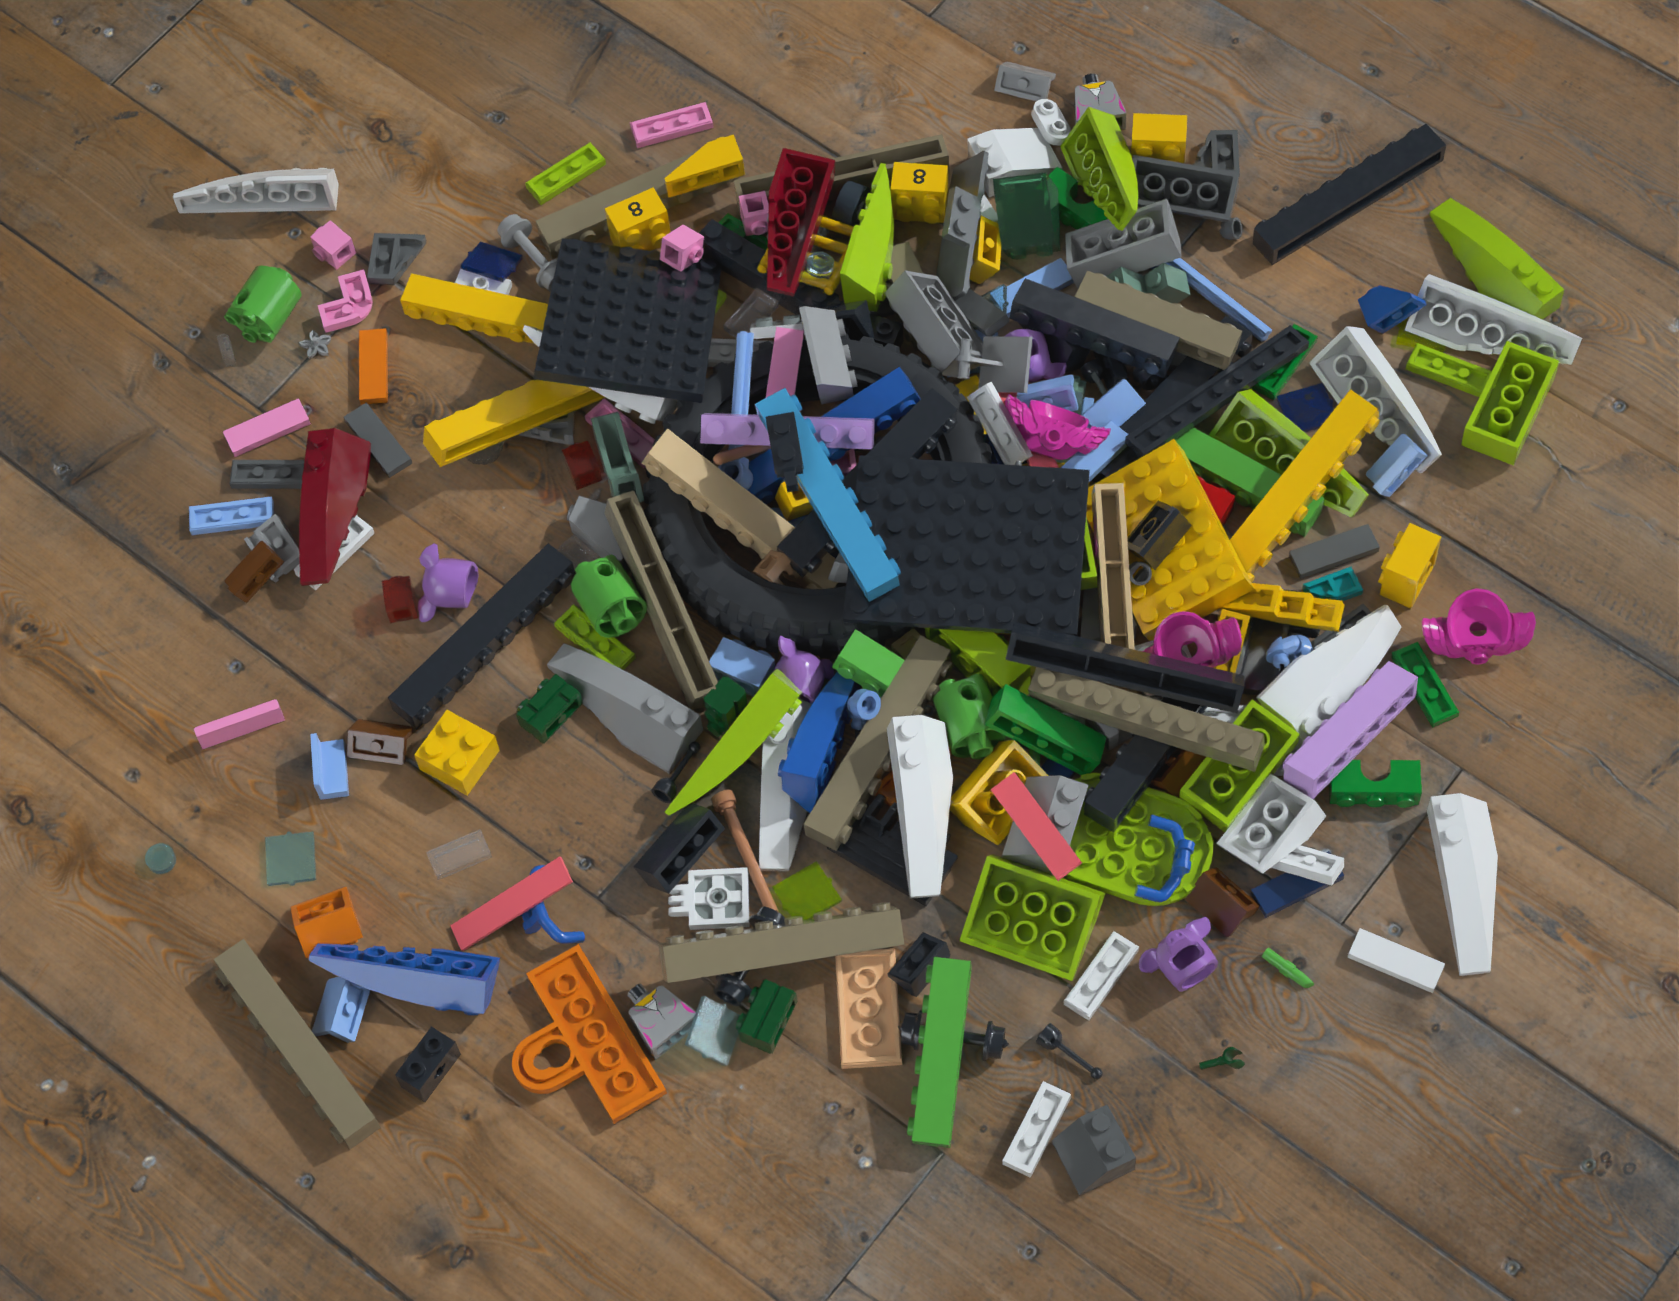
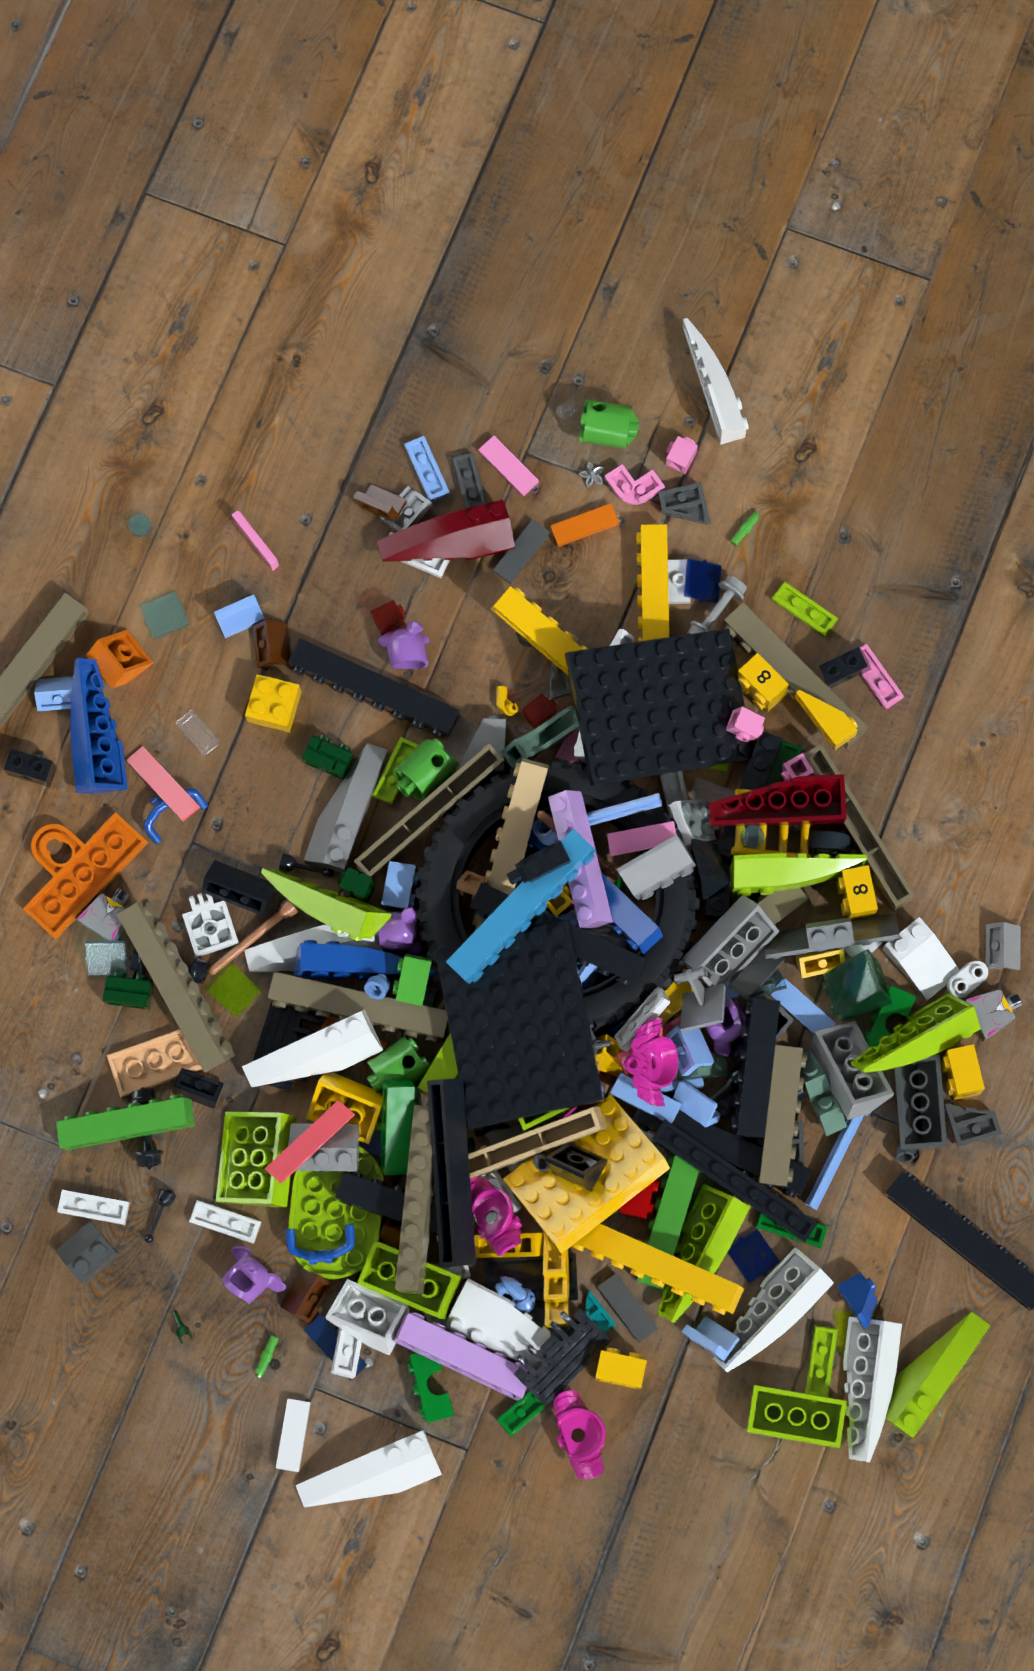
camera: 75 degrees right, 15 degrees up
none -> yellow arm [496,686,518,716]
none -> black hinge [514,1308,611,1407]
none -> bright green piece [730,510,759,546]
none -> black brick [819,647,872,688]

